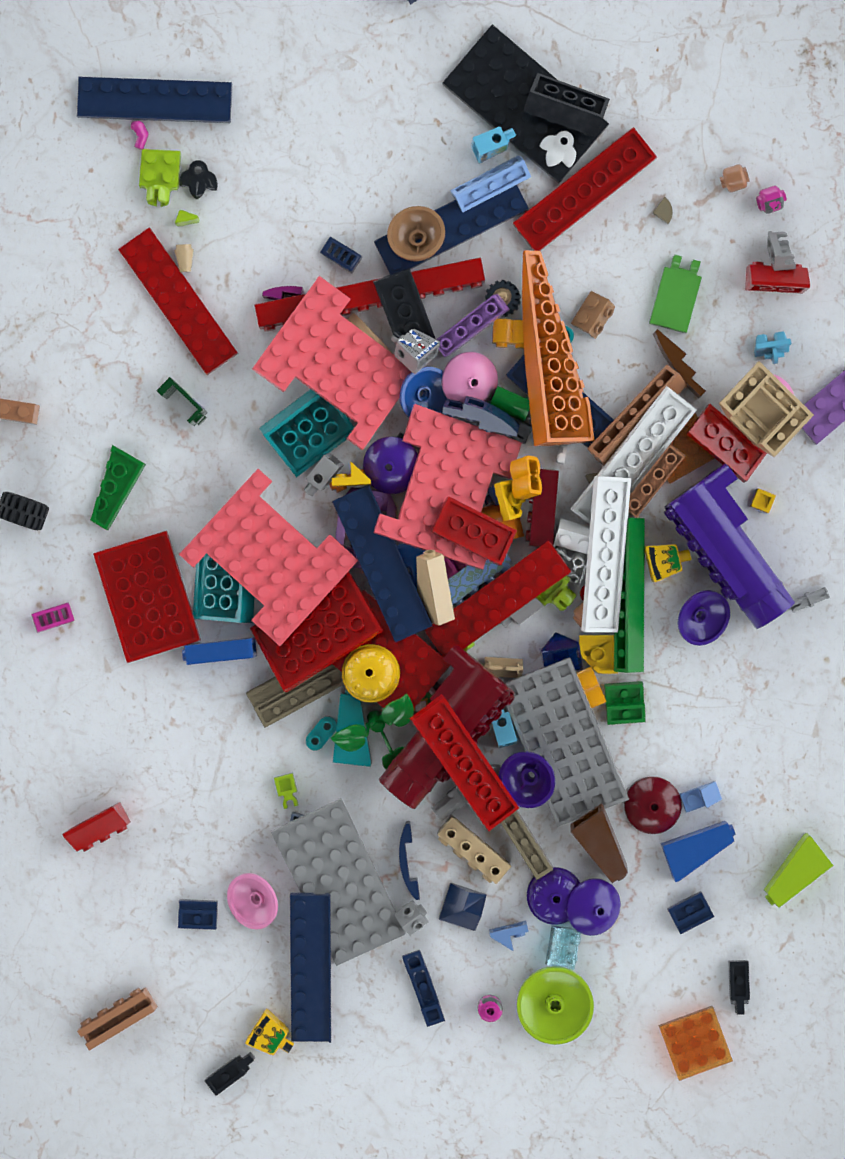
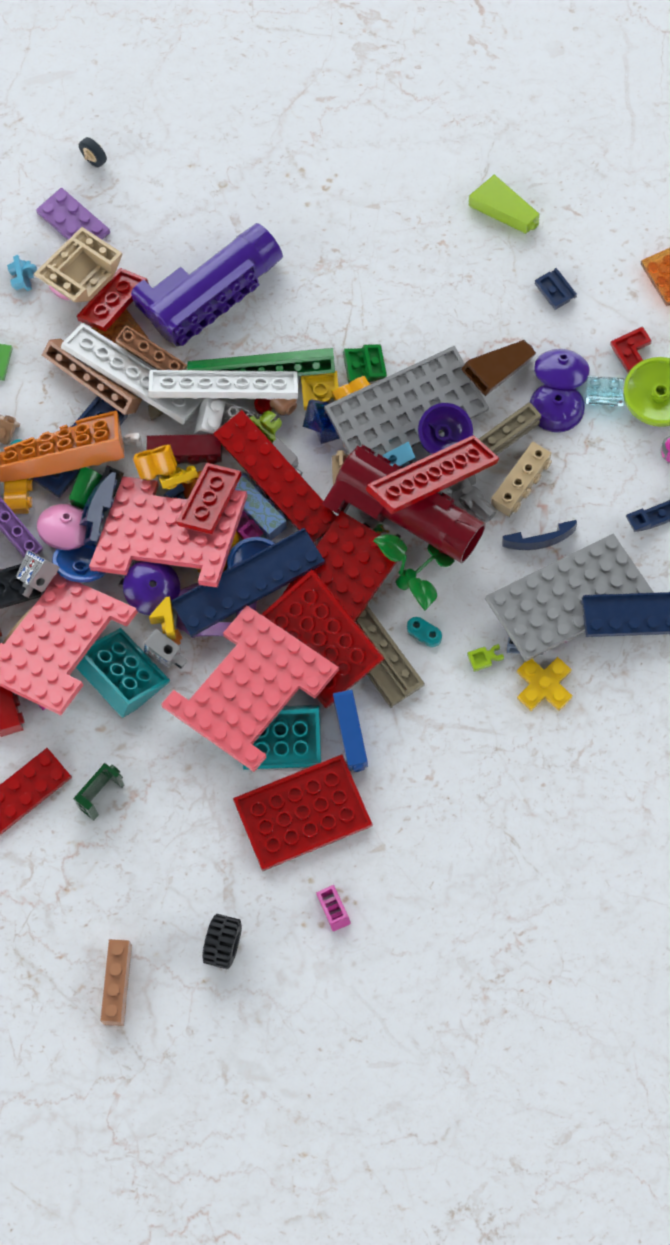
camera: 90 degrees left, 20 degrees down
red slope [62,802,131,852] -> none
green wing [90,445,146,531] -> none
dark blue plate [178,899,218,930] -> none
bright pink dish [227,873,278,929] -> none
teal slope [332,690,372,767] -> none
yellow hat [342,644,400,703] -> none
light grey brick [394,900,428,936] -> none
tan slope [417,550,455,626] -> none
dark blue slope [439,883,487,931] -> none
medium blue slope [489,921,529,951] -> none
dark red dish [624,777,682,834] -> none
yellow torso [645,544,691,582] -> none
reddish brown slope [653,329,706,398] -> none
blue slope [660,821,736,882] -> none
dark purple dish [678,590,730,646] -> none
medium blue slope [679,781,722,813] -> none
black hinge [728,960,750,1015] -> none
yellow tile [750,488,776,513] -> none
light grey pin [791,587,830,613] -> none
none -> yellow plate [516,657,573,711]
none -> red plate [610,326,652,373]

